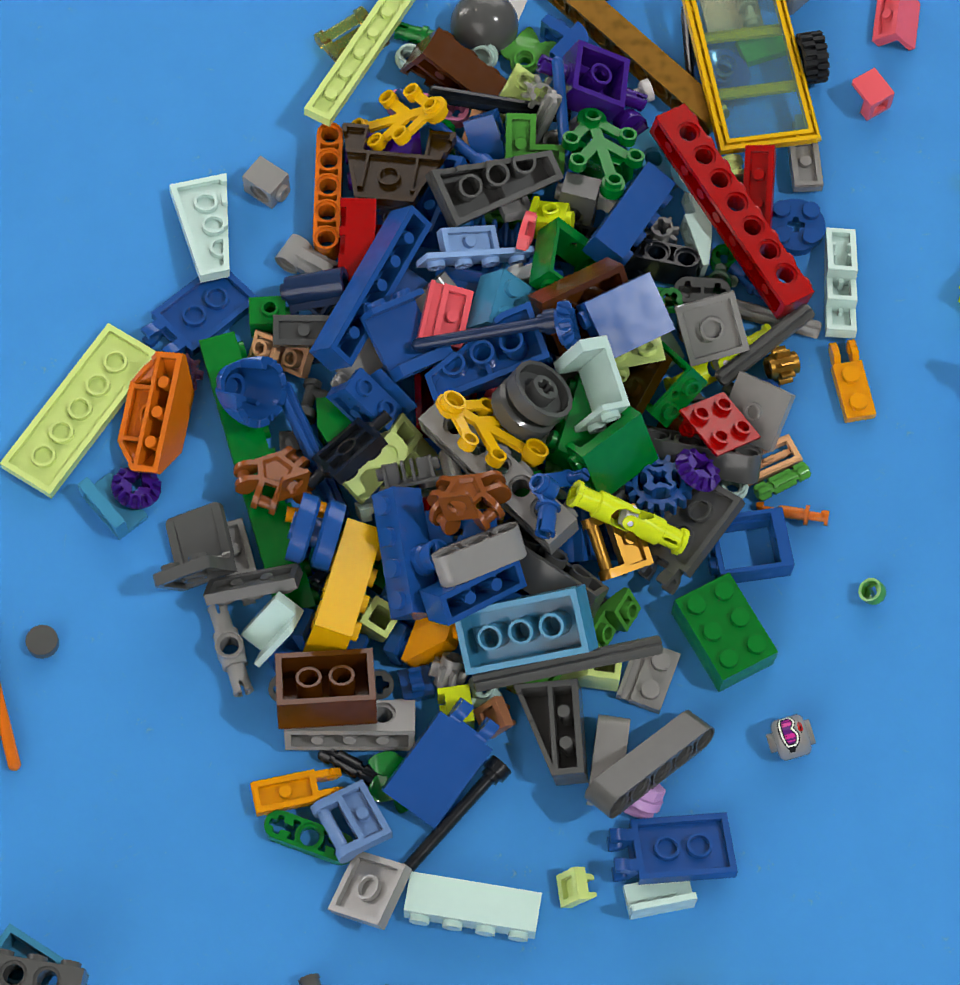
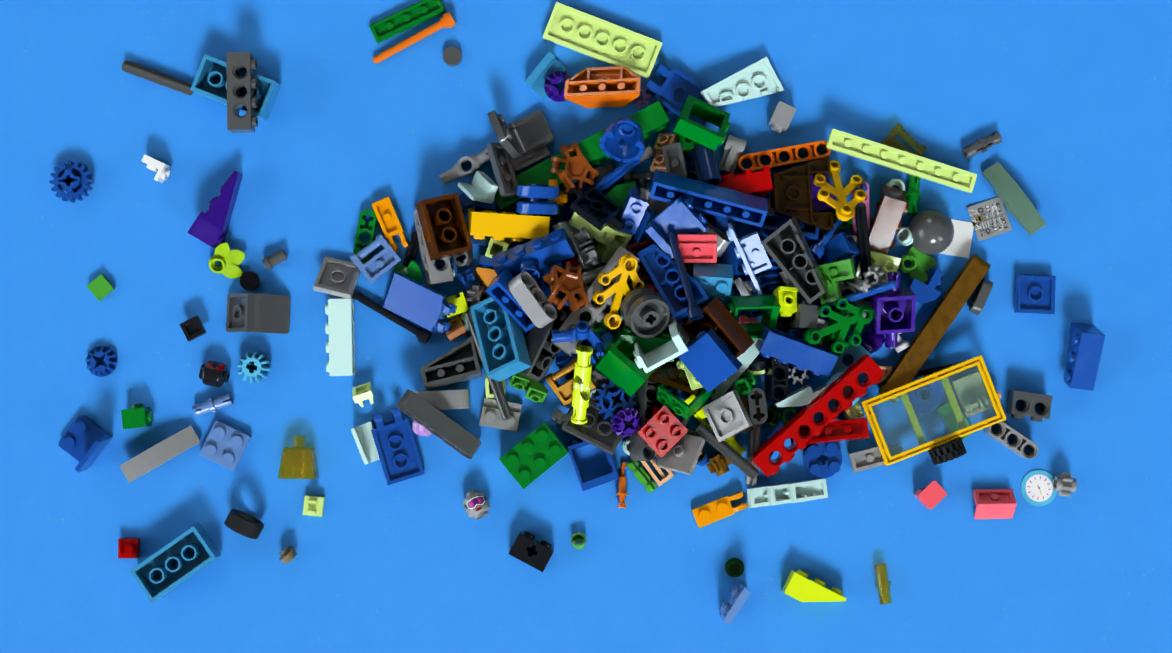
camera: 80 degrees right, 20 degrees up
coral tile [516,210,538,251] -> none
blue gear [554,301,581,350] -> none
none -> black brick [508,531,554,572]
none -> green window [673,95,731,151]
none -> dark green plate [725,558,744,577]

